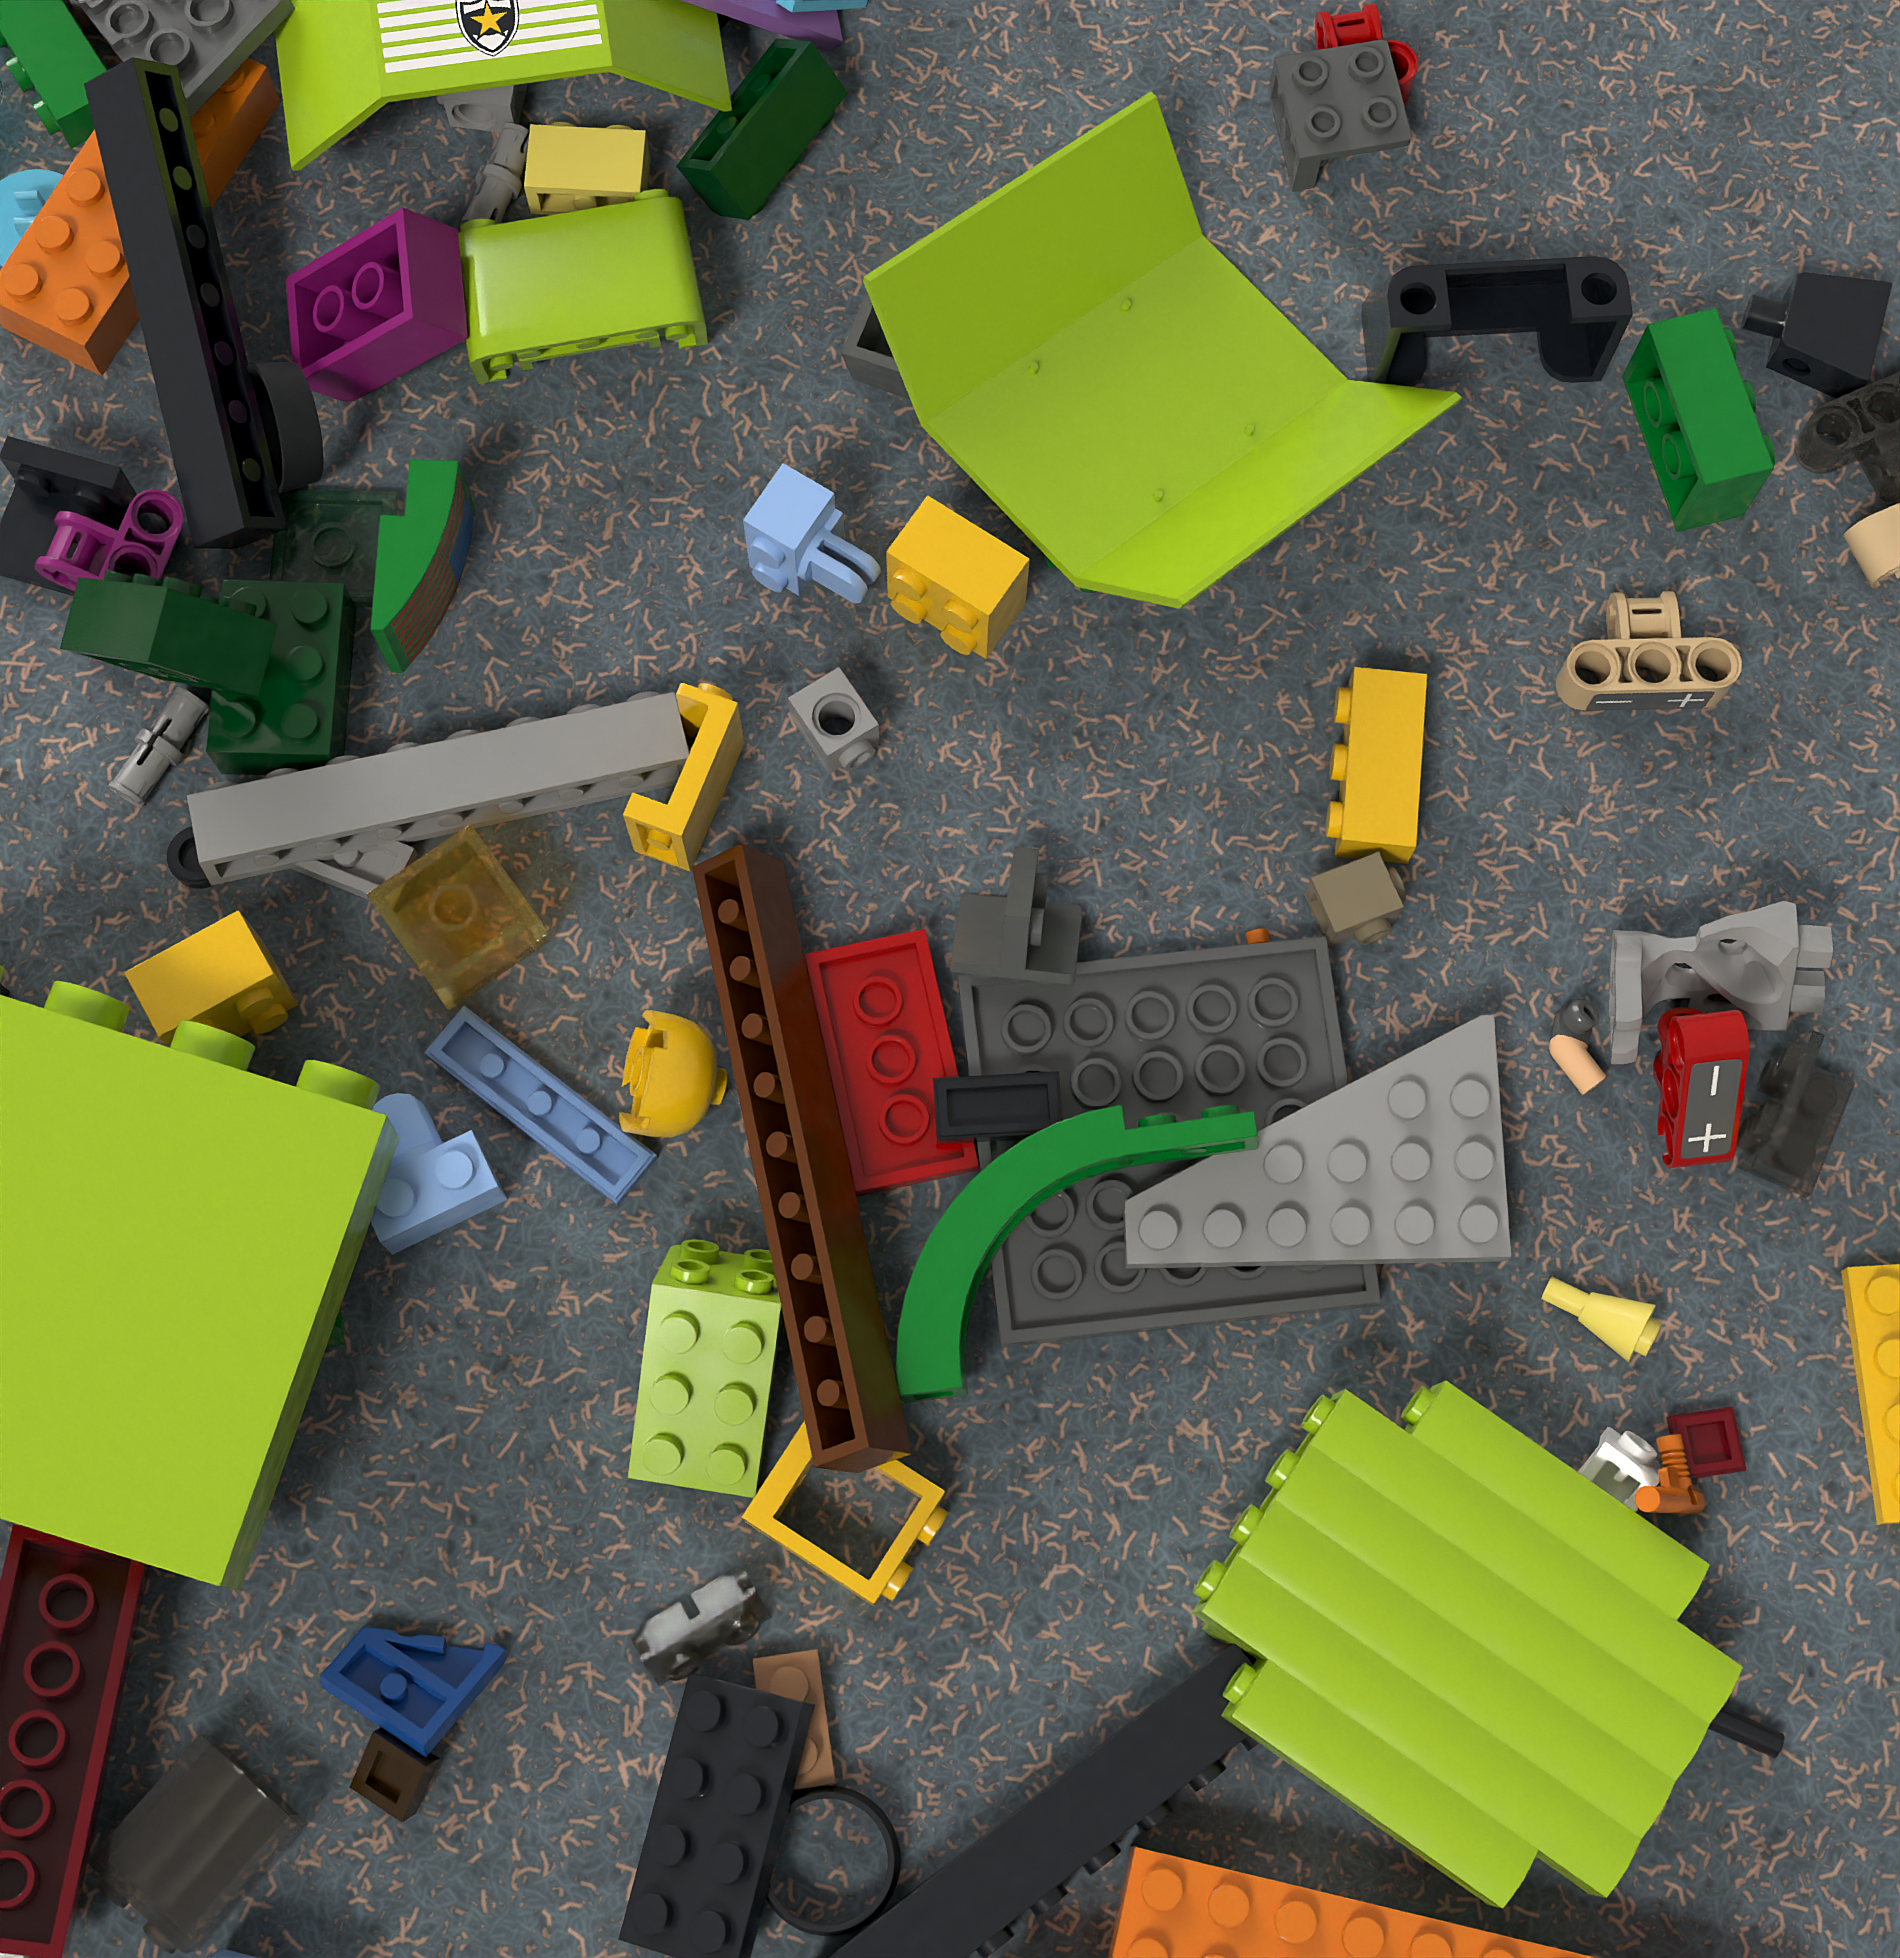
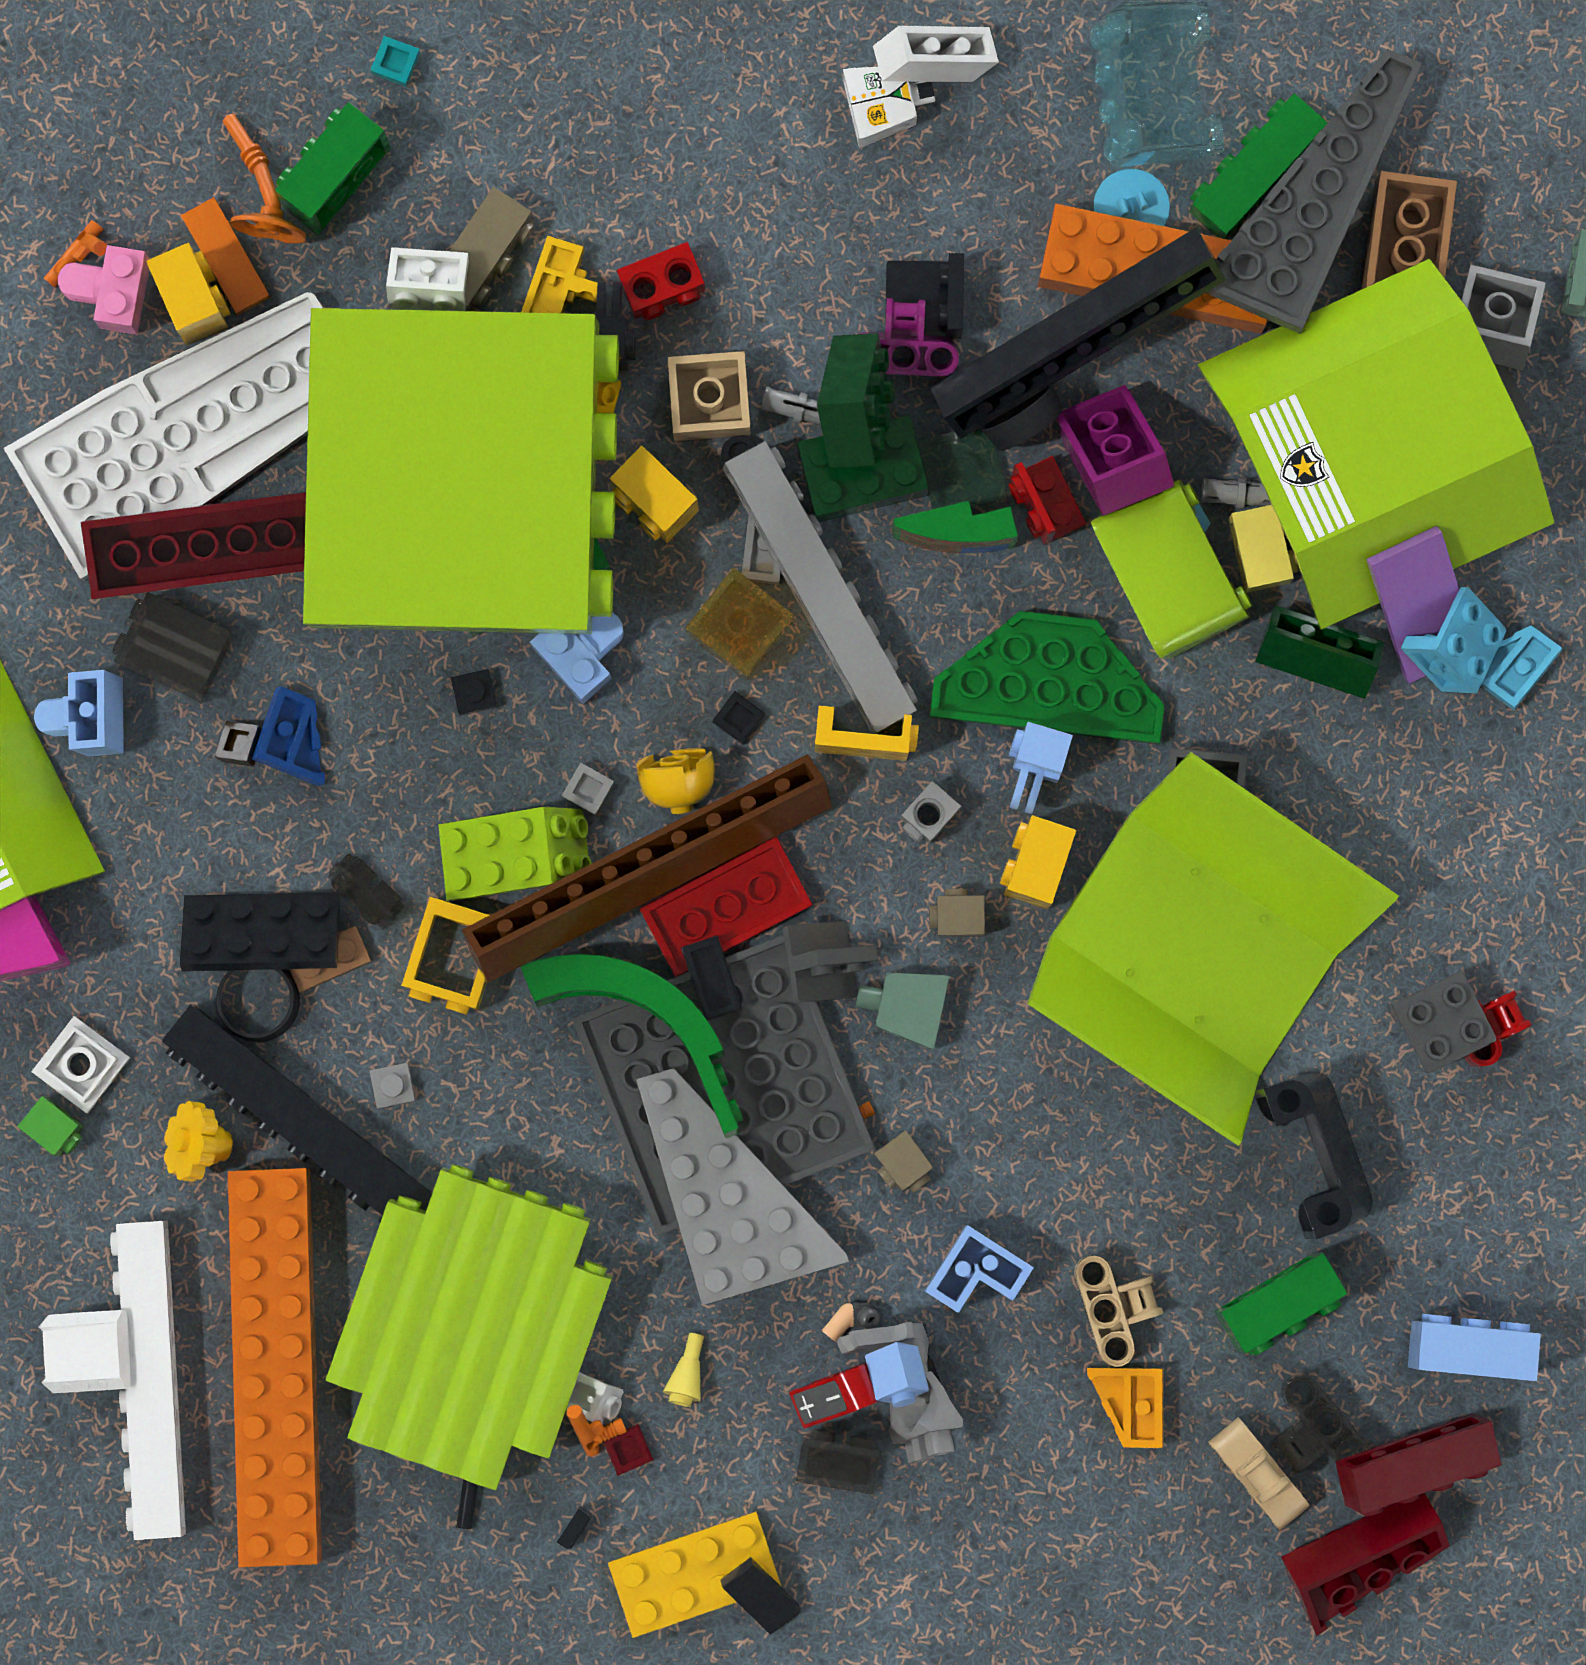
camera: 75 degrees right, 10 degrees up
medium blue tile [424,1006,658,1206] -> none
yellow brick [1325,667,1427,864] -> none
black torso [1741,272,1892,399] -> none
none -> light grey plate [369,1063,416,1109]
none -> black plate [451,669,497,716]
none -> black tile [557,1507,592,1550]
none -> light grey plate [562,762,615,816]
none -> tan brick [668,351,751,441]
none -> black tile [712,691,766,745]
none -> sand green torso [855,973,950,1050]
none -> light blue brick [865,1342,929,1407]
none -> light blue brick [924,1225,1034,1313]
none -> green plate [929,611,1164,745]
none -> dark tan brick [929,889,985,937]
none -> red bracket [1008,455,1086,545]
none -> light orange wing [1087,1368,1164,1448]
none -> light blue brick [1408,1314,1541,1381]

